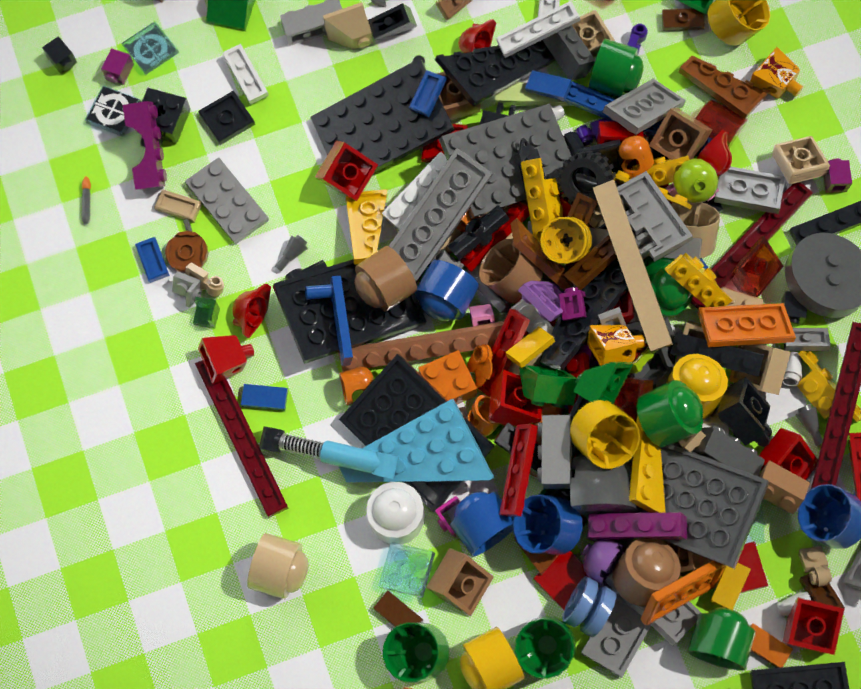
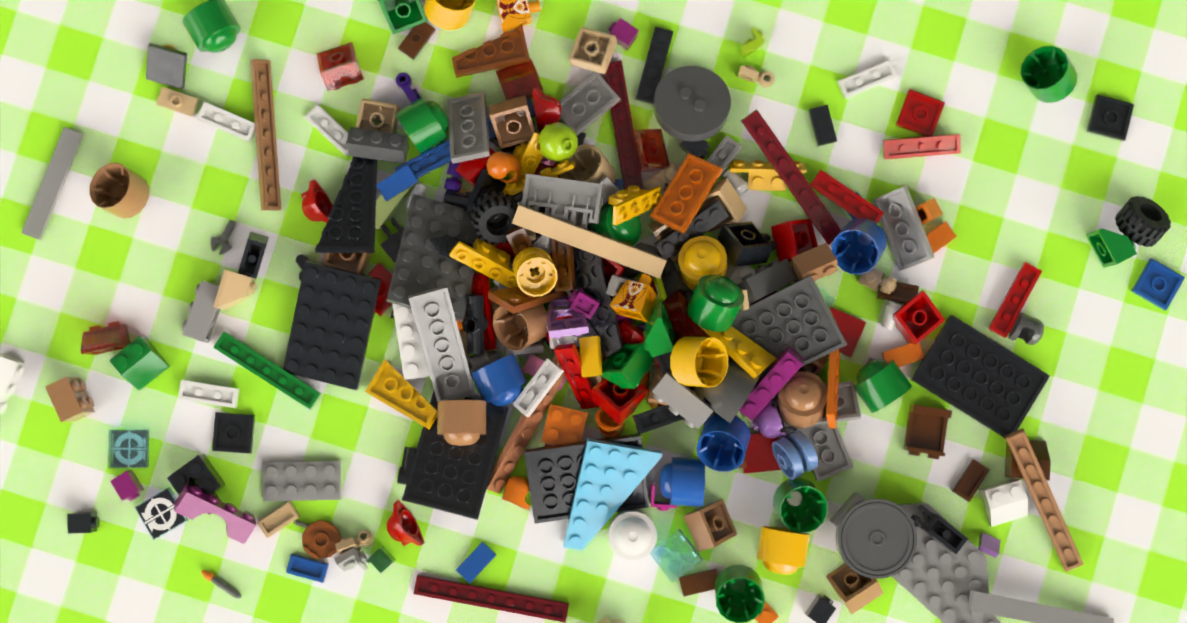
camera: 60 degrees left, 15 degrees up
red torso [198,335,254,384] -> none
piece [259,426,399,479] -> none
dark grey cone [275,235,308,271] -> none
blue piece [305,276,353,366] -> none
red slope [315,141,378,201] -> none
blue tile [409,70,447,117] -> none
orange plate [467,344,493,388] -> none
white tile [496,1,581,58] -> none
red plate [499,424,538,517] -> none
yellow tile [710,563,751,610] -> none
dark grey cone [795,404,823,446] -> none
none -> green plate [213,332,322,410]
none -> white plate [512,358,564,417]

